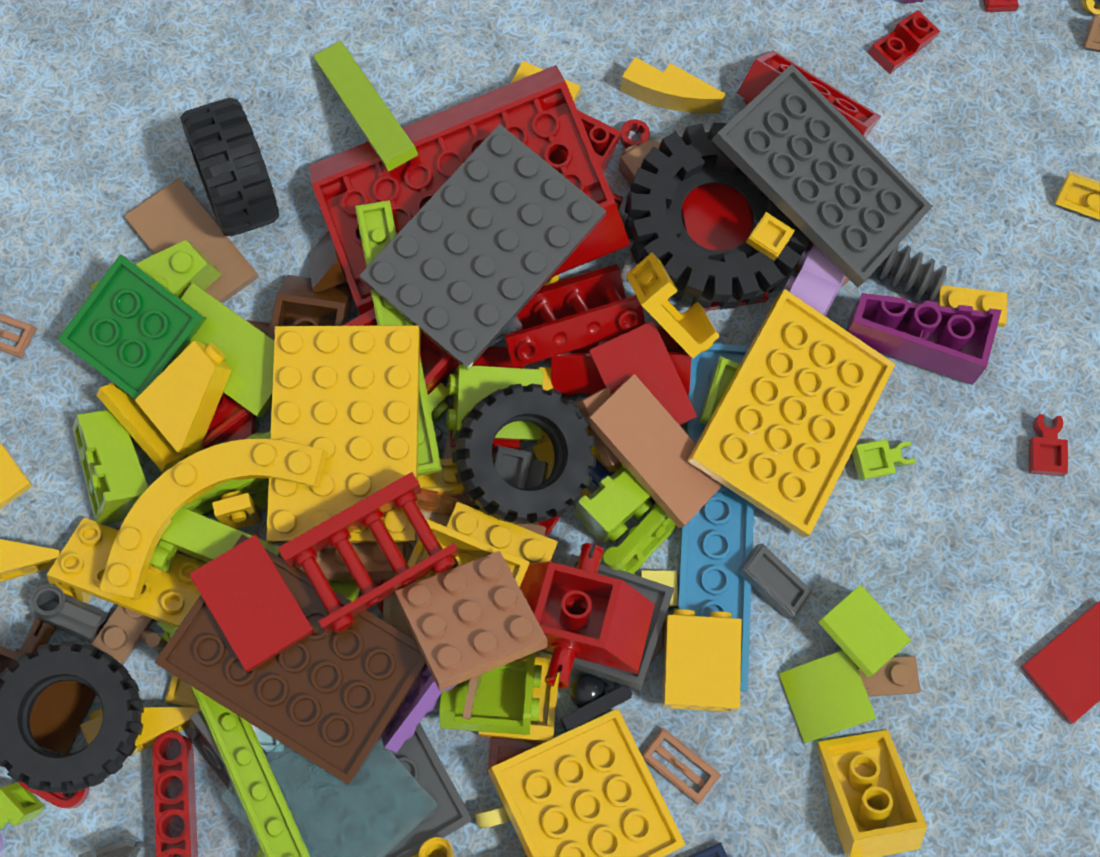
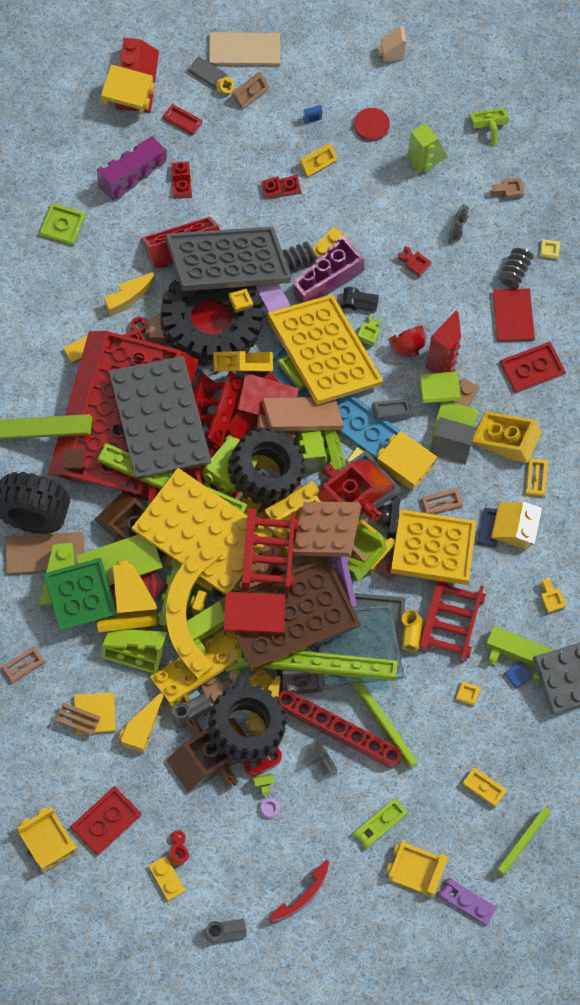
camera: 55 degrees left, 5 degrees down
slope [308,231,347,293] -> none
light yellow tile [475,805,511,829] -> none
none -> reddish brown tile [63,449,84,470]
none -> red slope [261,174,302,198]
none -> black piece [341,287,379,312]
none -> red cylinder [388,325,427,358]
none -> red slope [426,311,461,373]
none -> dark grey slope [430,417,477,464]
none -> red tile [499,342,566,394]

